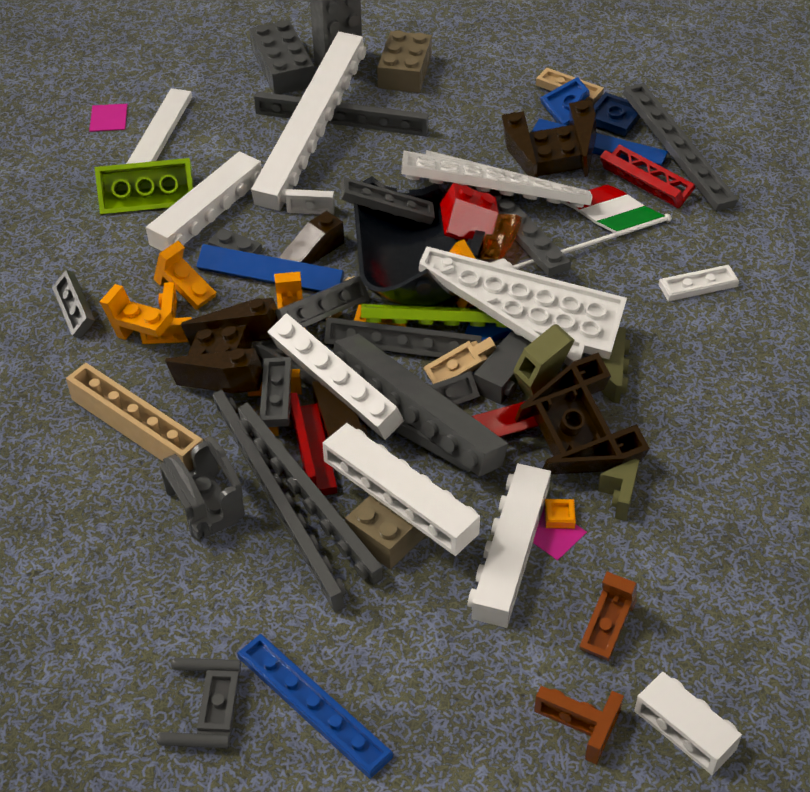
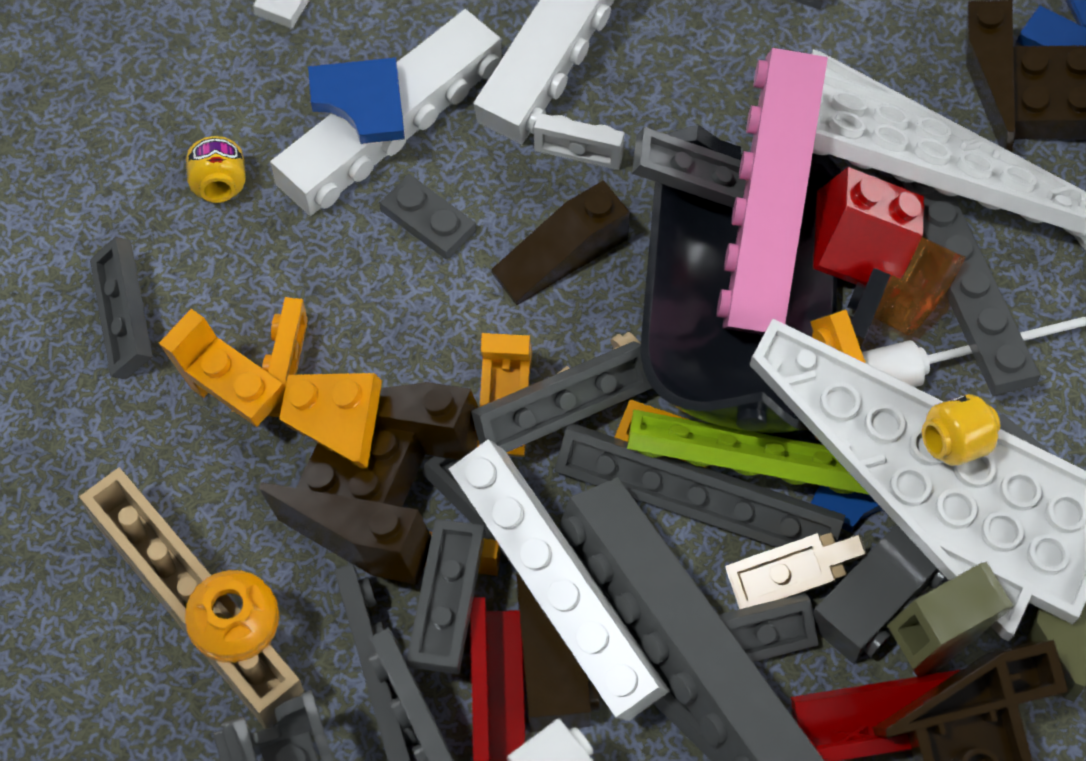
camera: 10 degrees right, 15 degrees up
lime slope [94,158,194,215] -> none
light orange bracket [154,241,217,310] -> none
blue tile [196,244,345,292] -> none
none -> light orange piece [185,570,280,663]
none -> yellow head [186,136,246,203]
none -> light orange wing [279,373,382,468]
none -> blue tile [308,57,405,144]
none -> bright pink brick [717,48,828,335]
none -> yellow head [922,394,1000,466]

